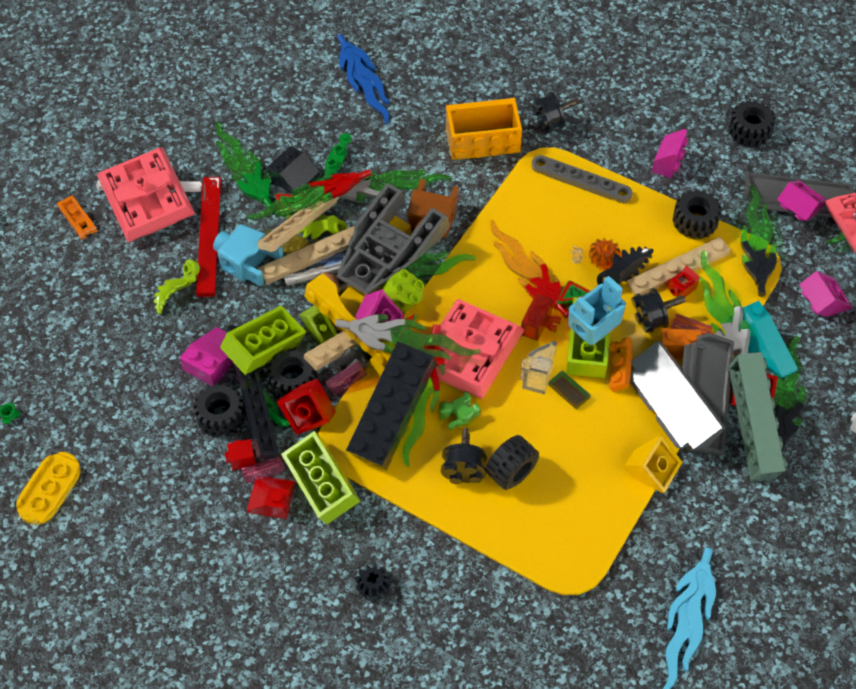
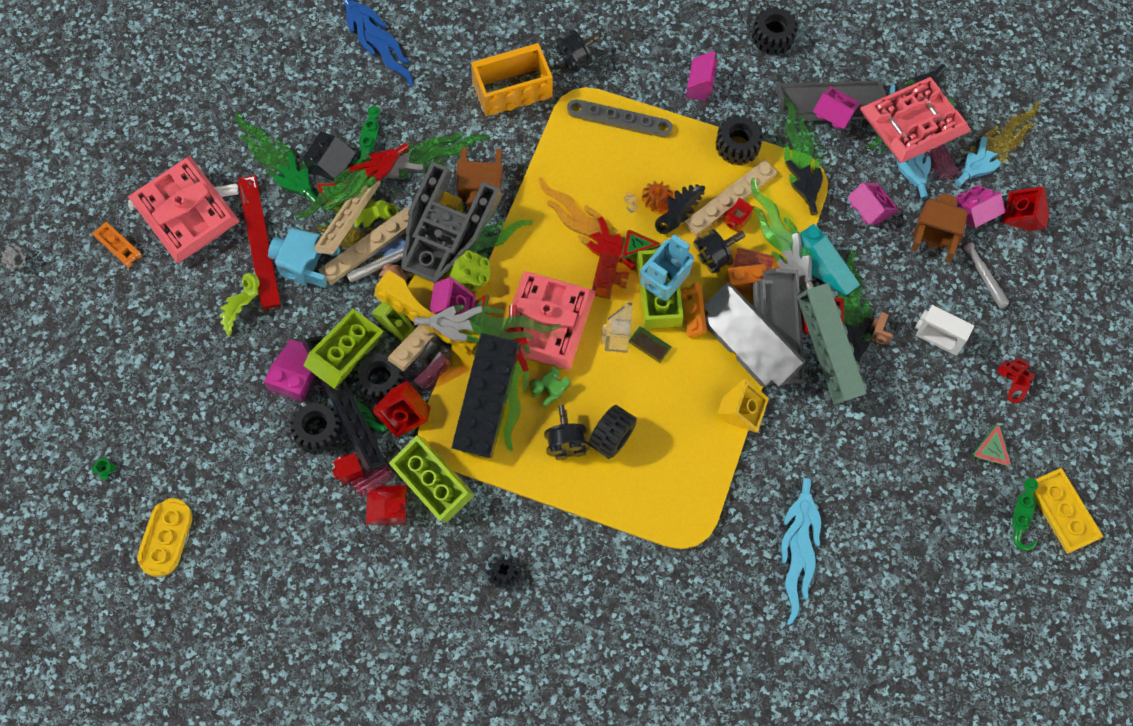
camera: 15 degrees left, 10 degrees up
none -> nougat bracket [871,312,893,345]

